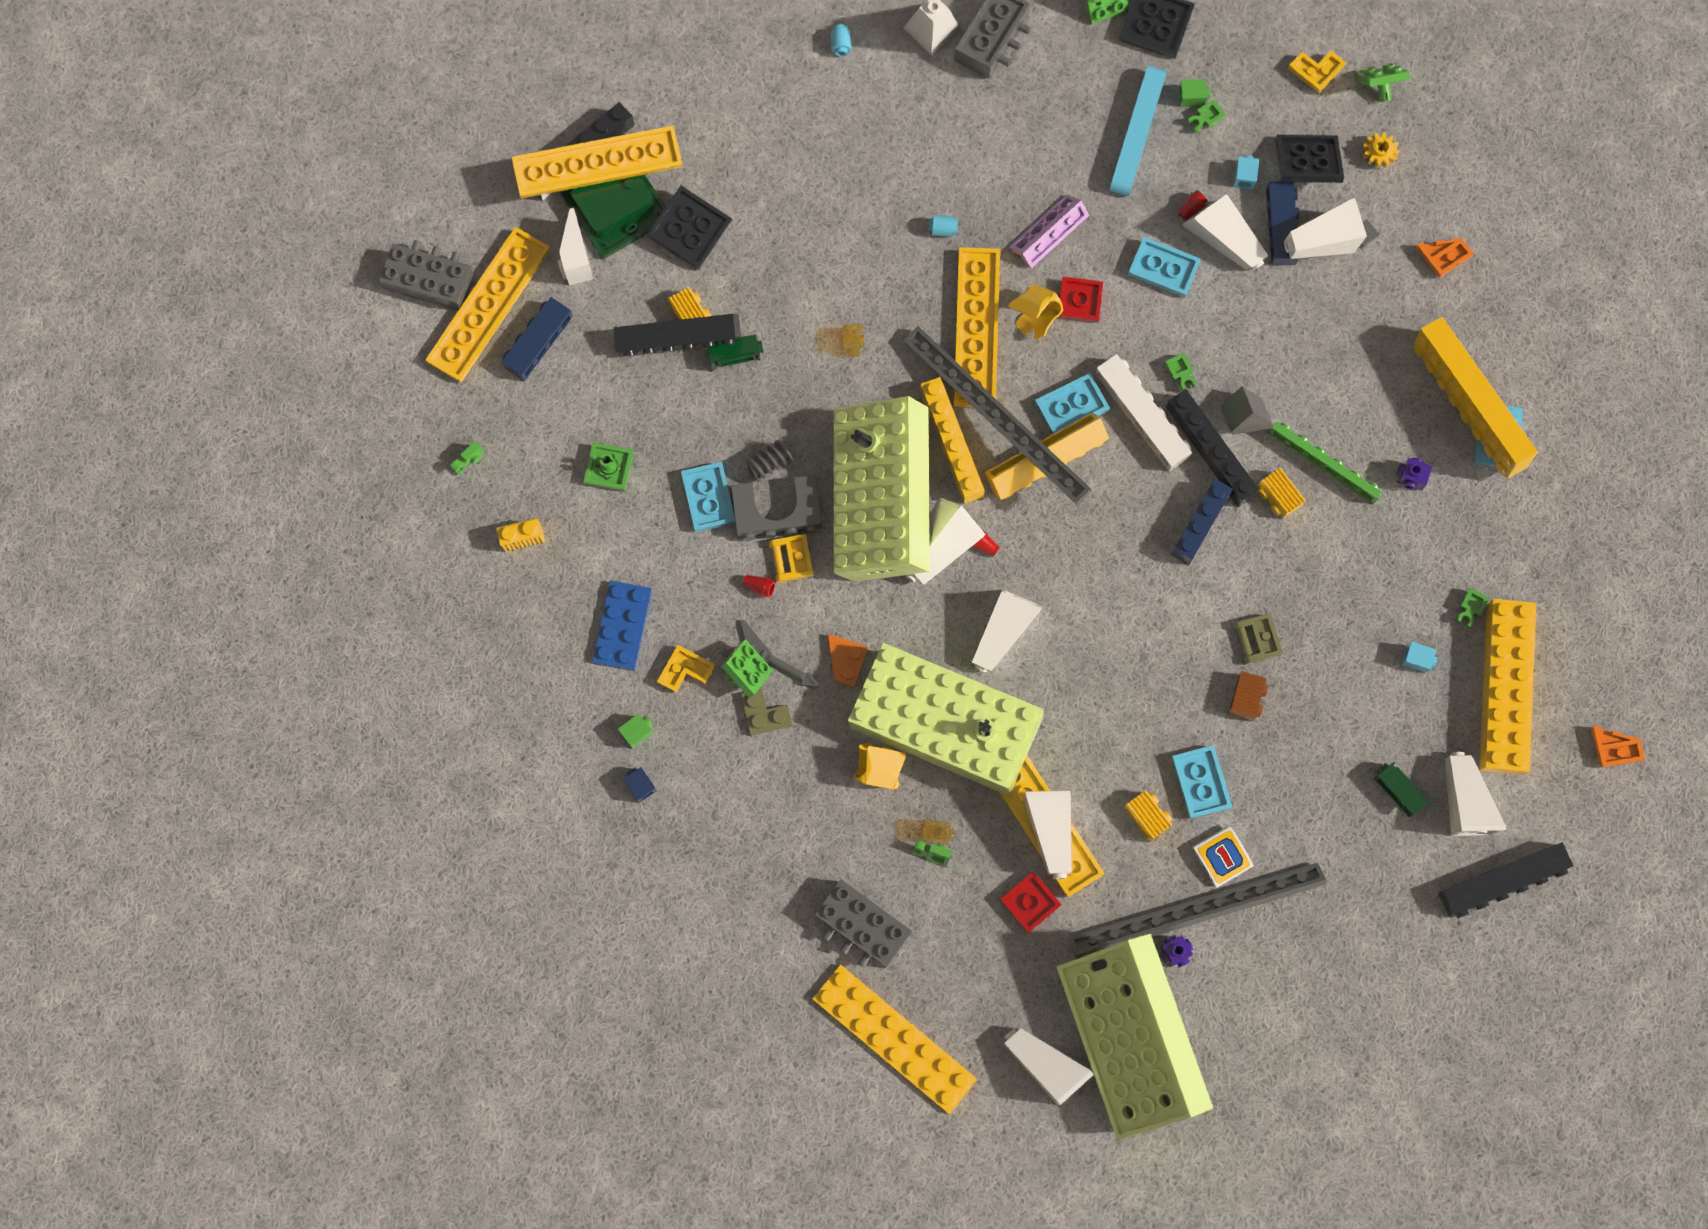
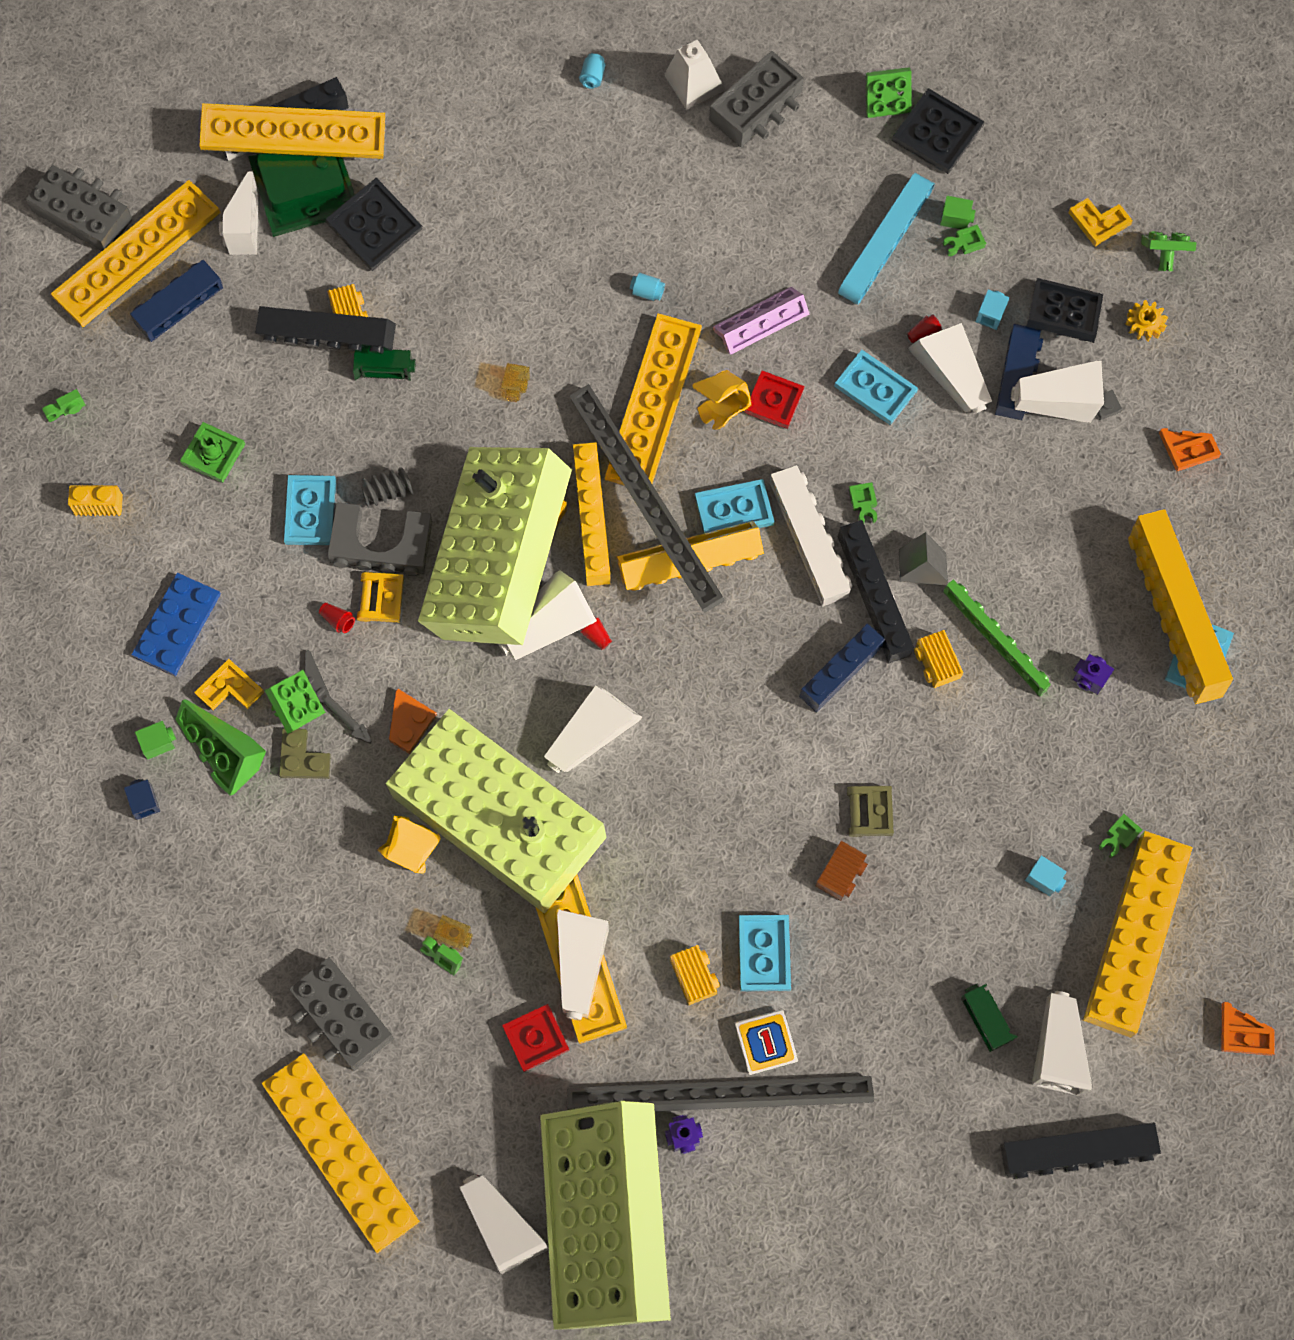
camera: 10 degrees right, 5 degrees down
none -> bright green wedge [175,699,266,796]

